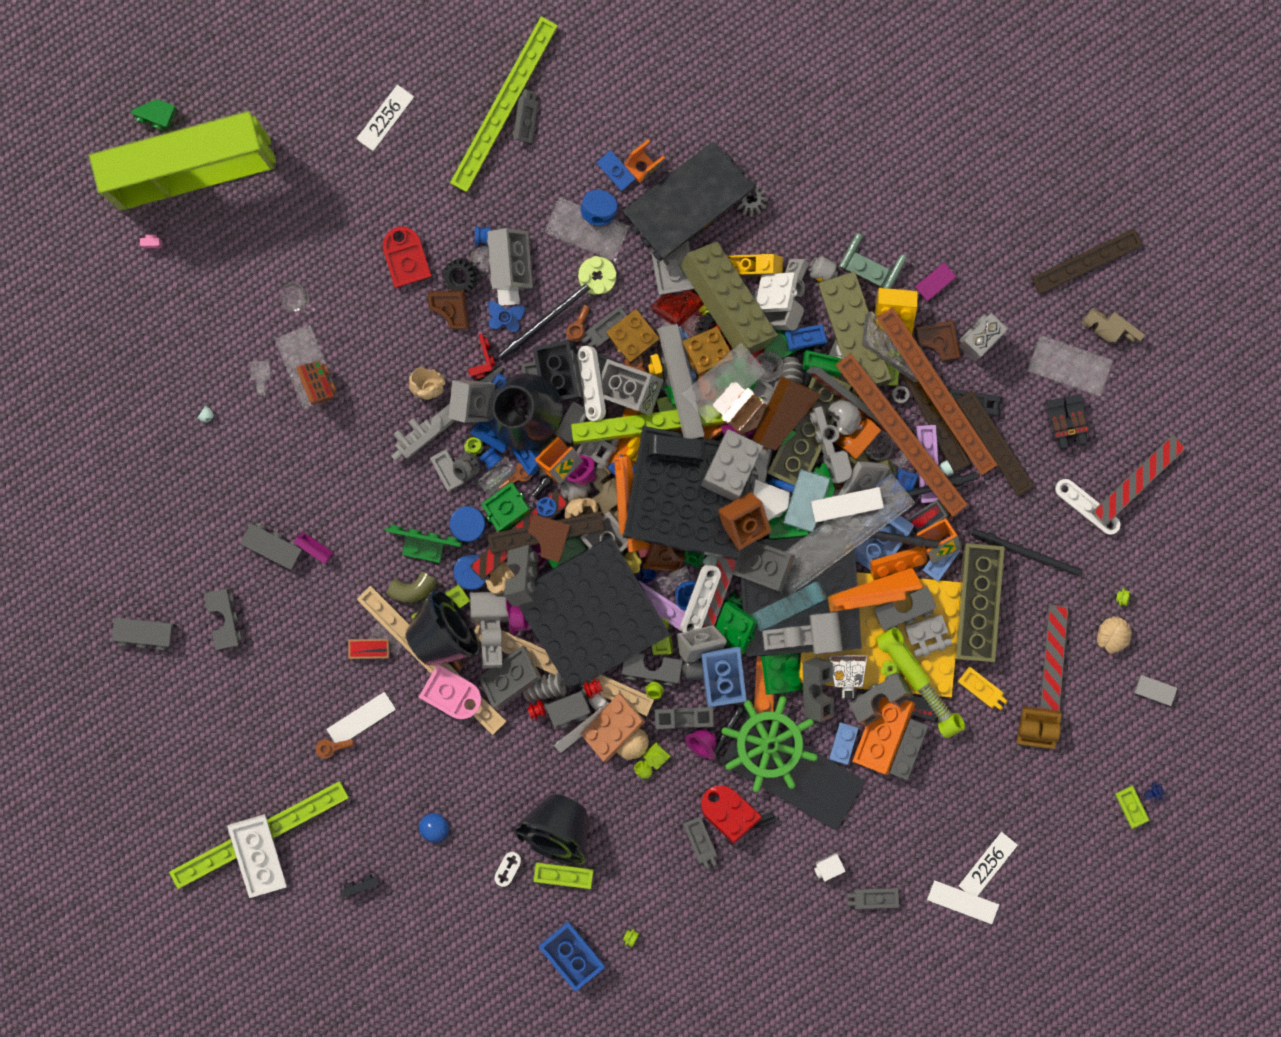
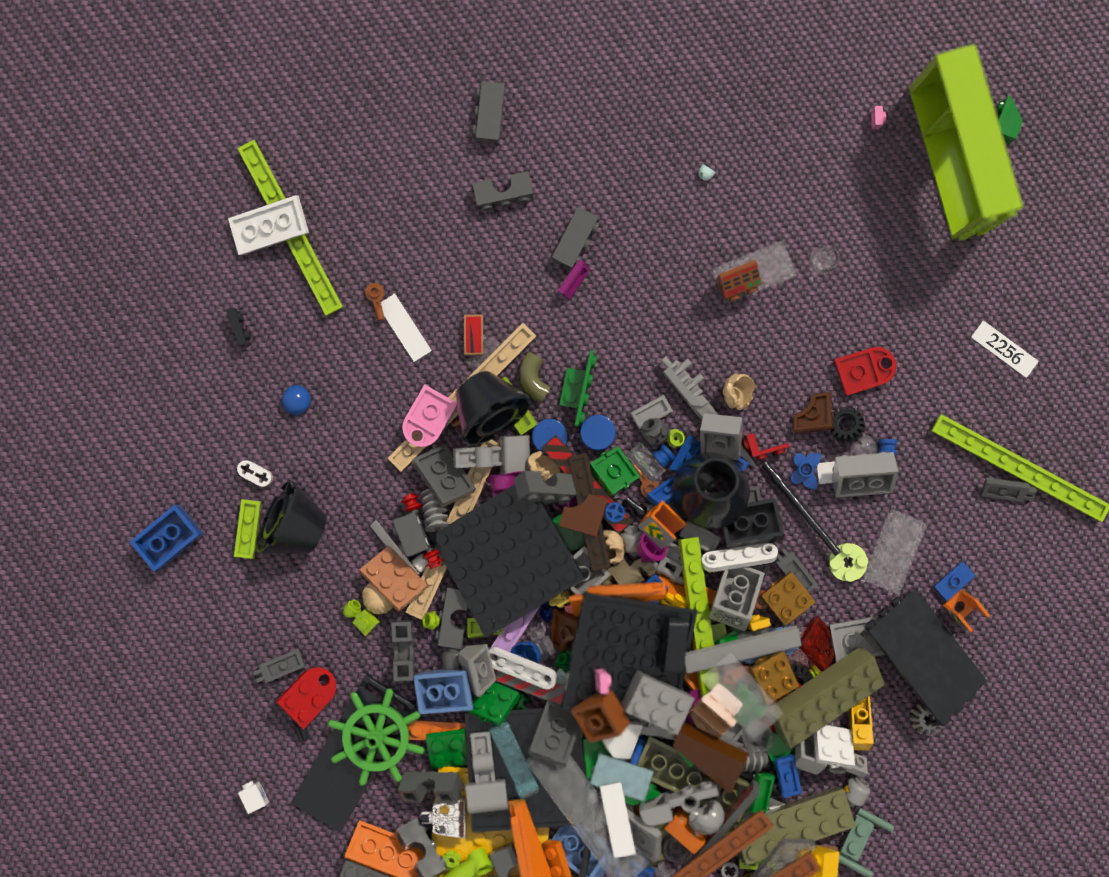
camera: 90 degrees right, 0 degrees up
clear plate [250,361,271,395] -> none
dark orange plate [566,305,590,342] -> none
blue head [580,190,618,226] -> none
lime plate [623,929,639,947] -> none
magenta piece [685,729,717,760] -> none
medium blue plate [829,722,858,765] -> none
dark grey hinge [846,888,899,909] -> none
none -> bright pink plate [595,669,611,694]

